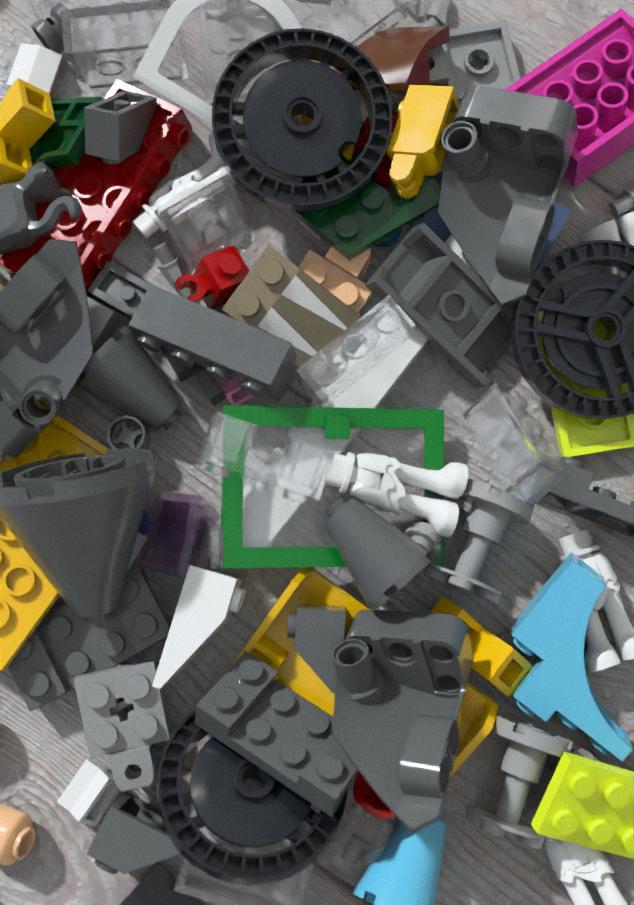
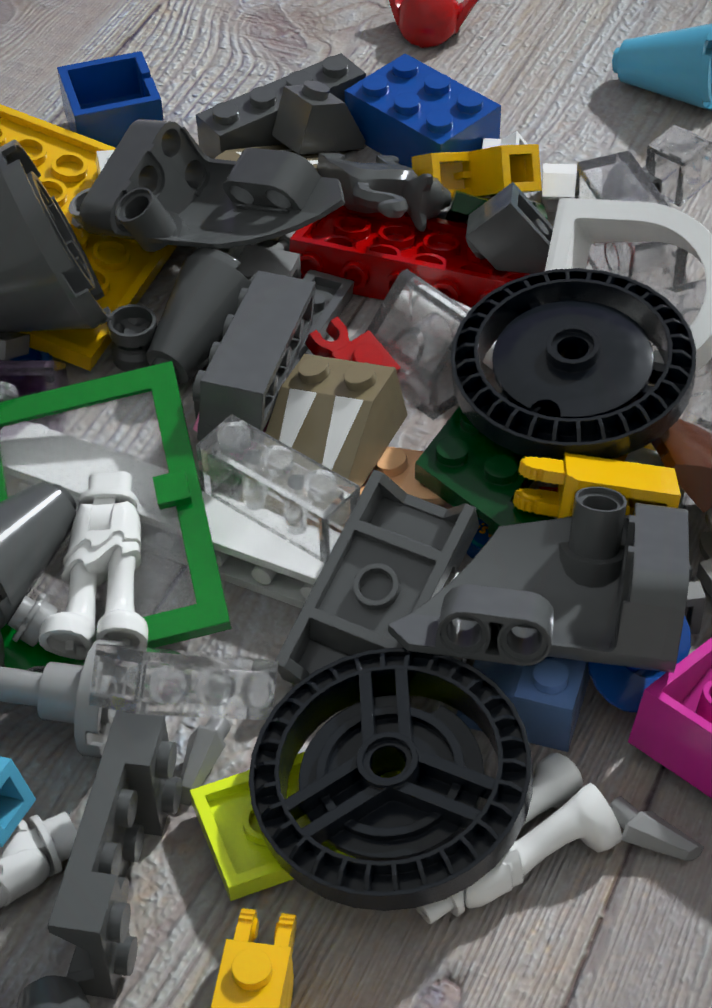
camera: 80 degrees right, 35 degrees down
clear arch [197,412,335,505] -> none

